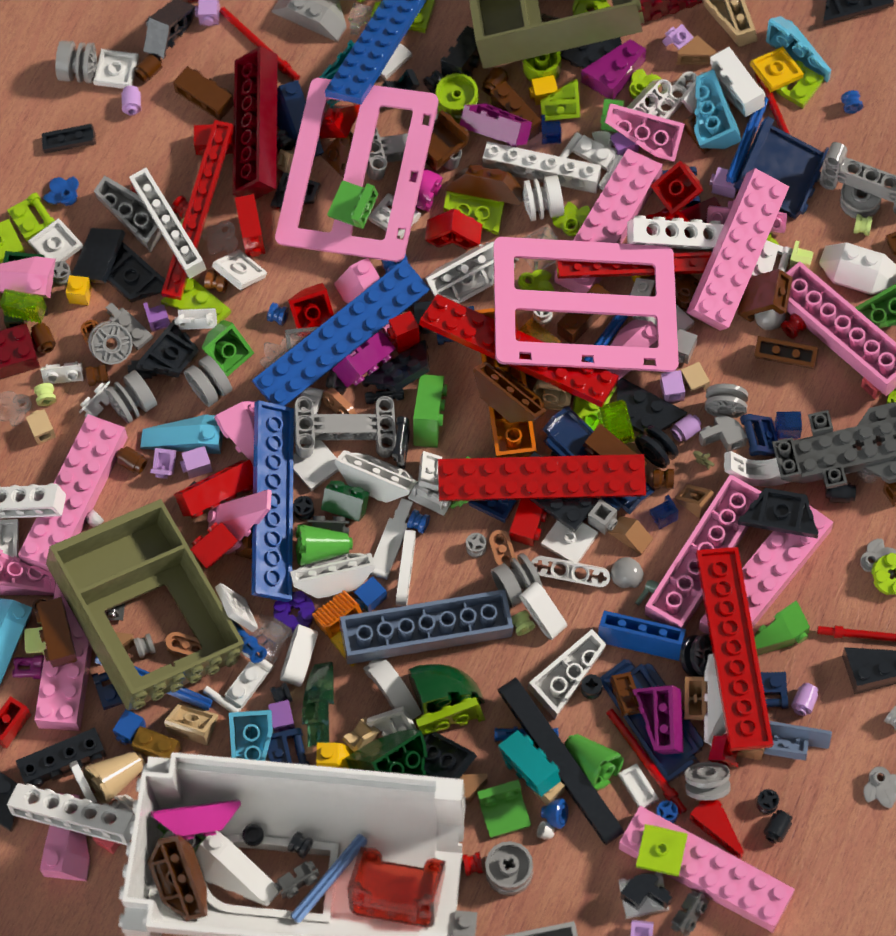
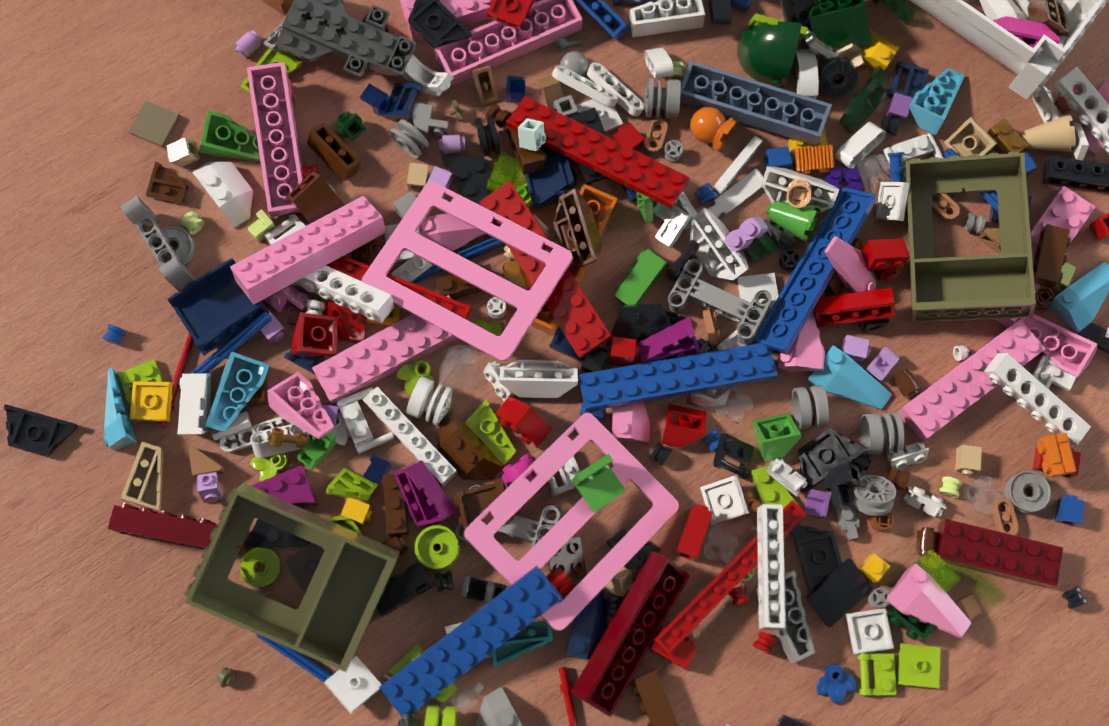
camera: 155 degrees left, 10 degrees up
magenta piece [12,655,44,679] -> none
none -> pearl gold bar [269,428,308,448]
none -> white wheel [305,300,326,315]
none -> dark green brick [334,111,366,141]
none -> light aqua brick [518,118,546,151]
none -> white beam [552,65,619,107]
none -> black wheel [649,442,672,466]
none -> orange tile [690,107,738,152]
none -> black plate [713,434,754,480]
none -> lavender brick [724,217,768,252]
none -> light nougat wheel [787,179,811,208]
none -> black wheel [818,56,859,98]
none -> black brick [824,462,861,510]

